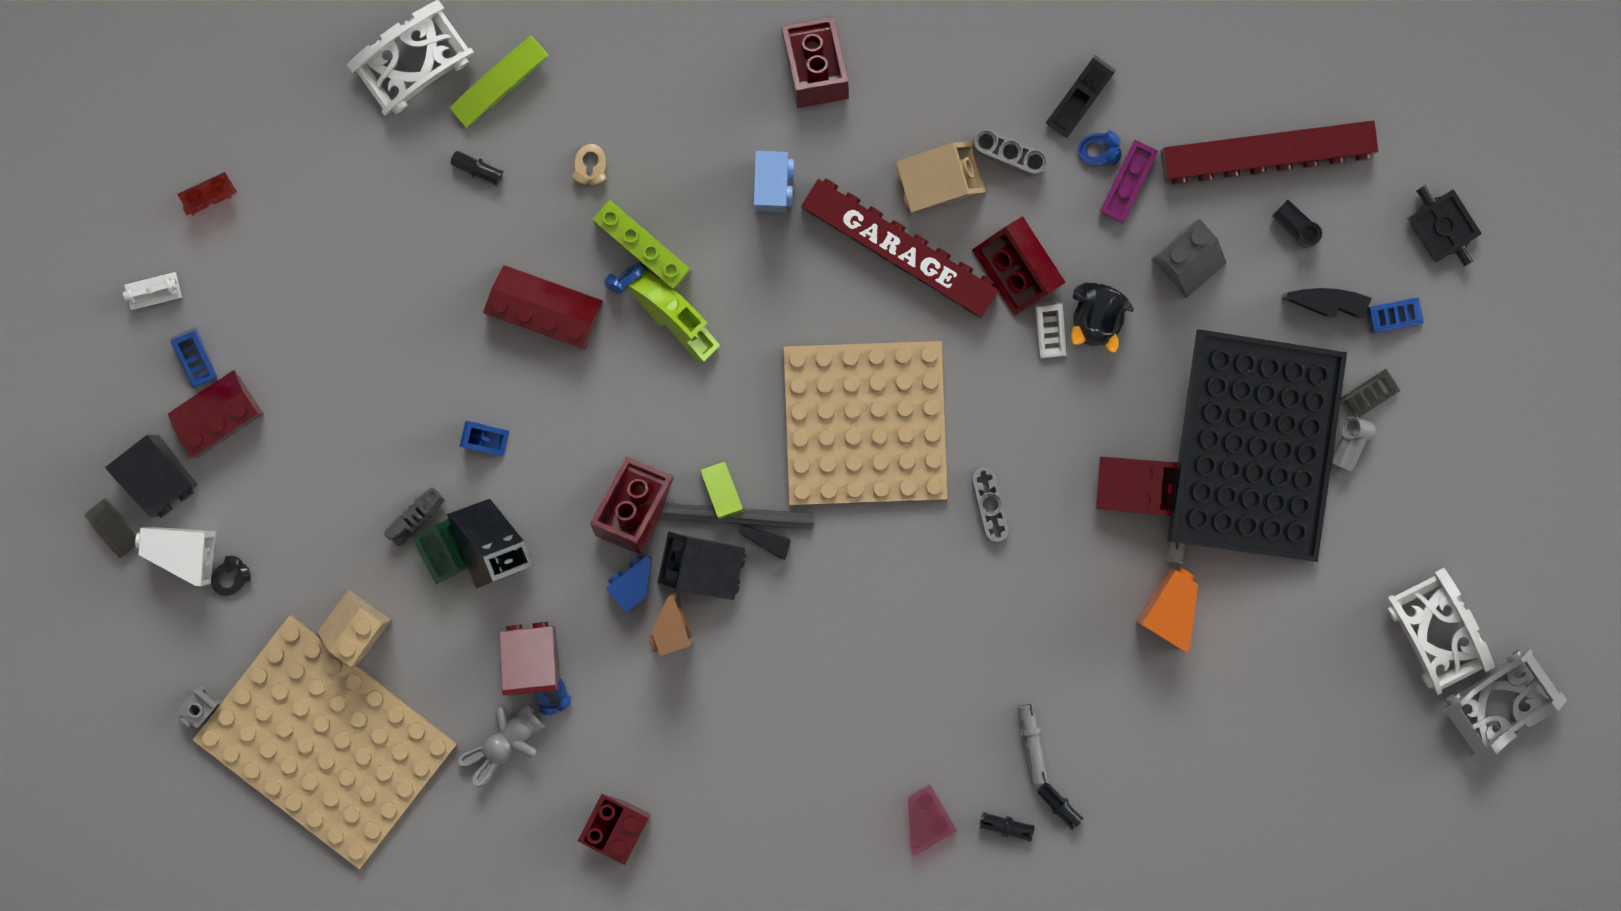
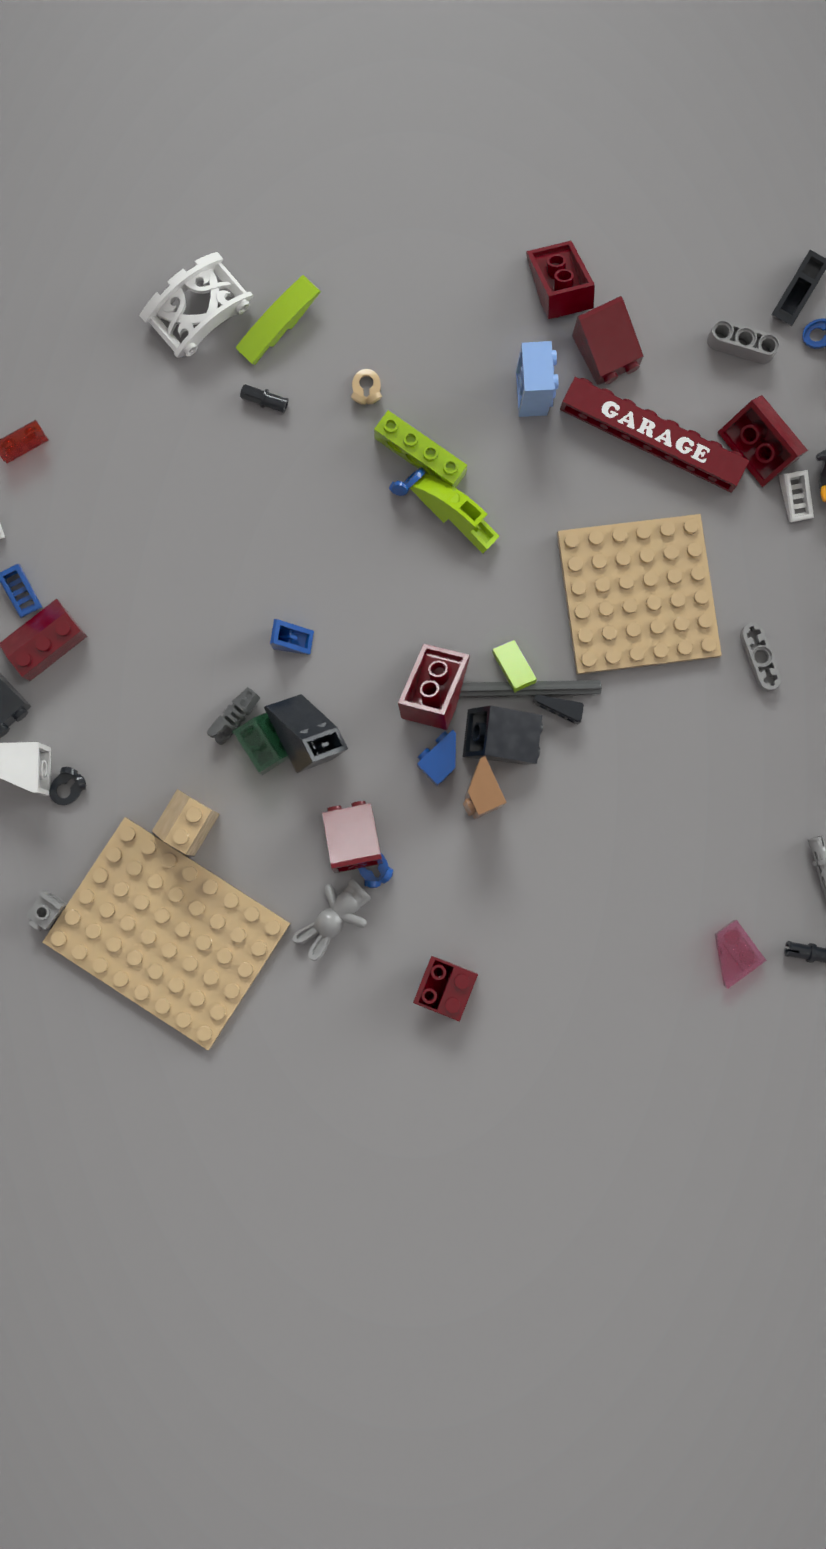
camera: 10 degrees left, 5 degrees down
dark red slope [483,265,603,350] -> none
tan slope [896,142,986,213] -> none
none -> dark red slope [572,296,644,385]

